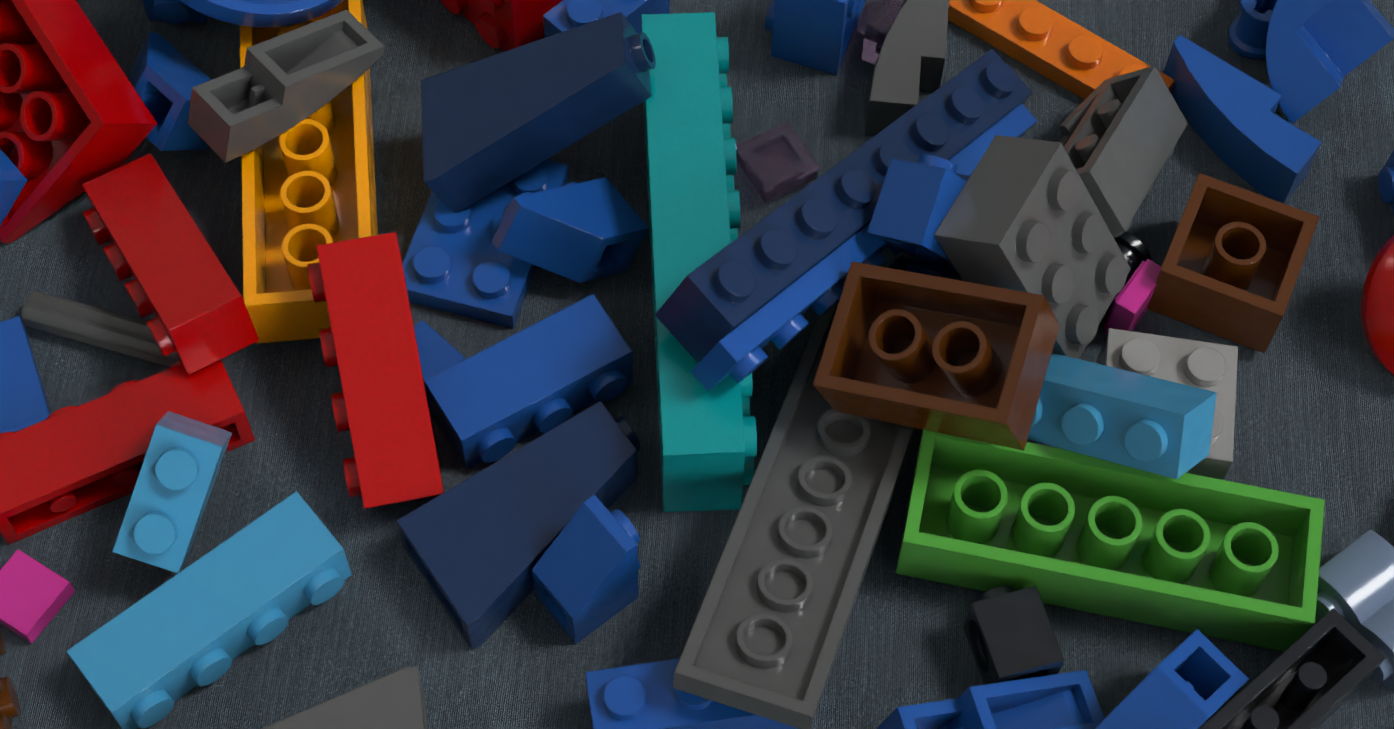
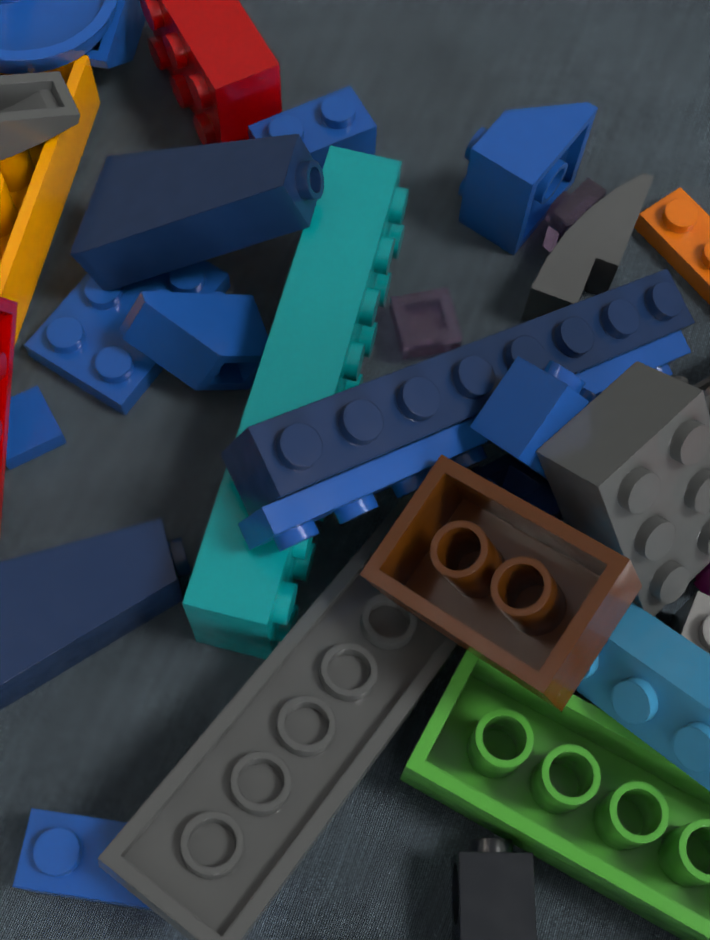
camera: 15 degrees right, 5 degrees up
blue brick [424,294,633,469] -> none
blue slope [532,494,641,644] -> none

